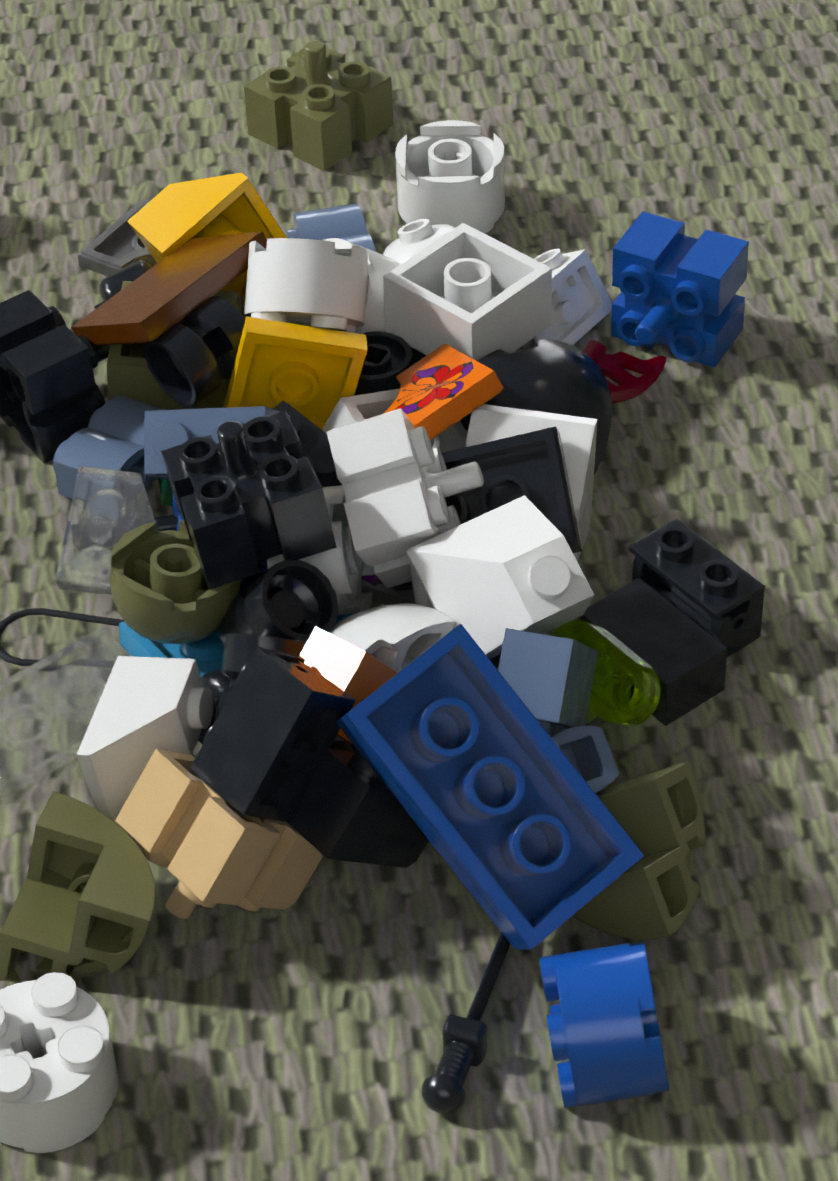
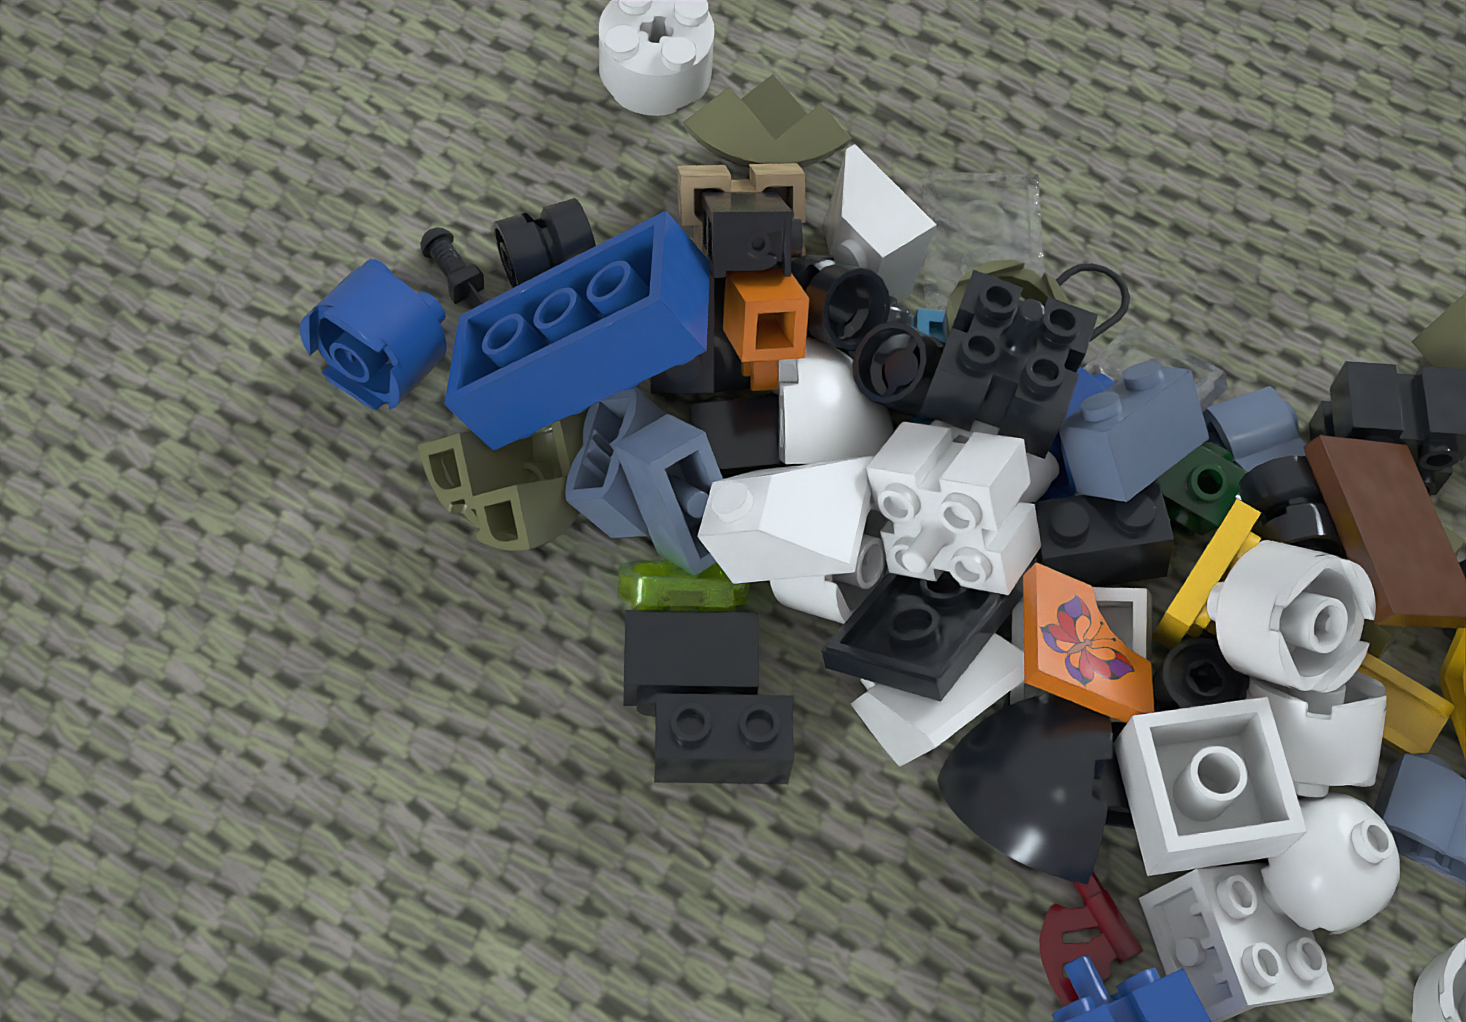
camera: 120 degrees right, 20 degrees up
none -> black wheel [493,198,596,288]

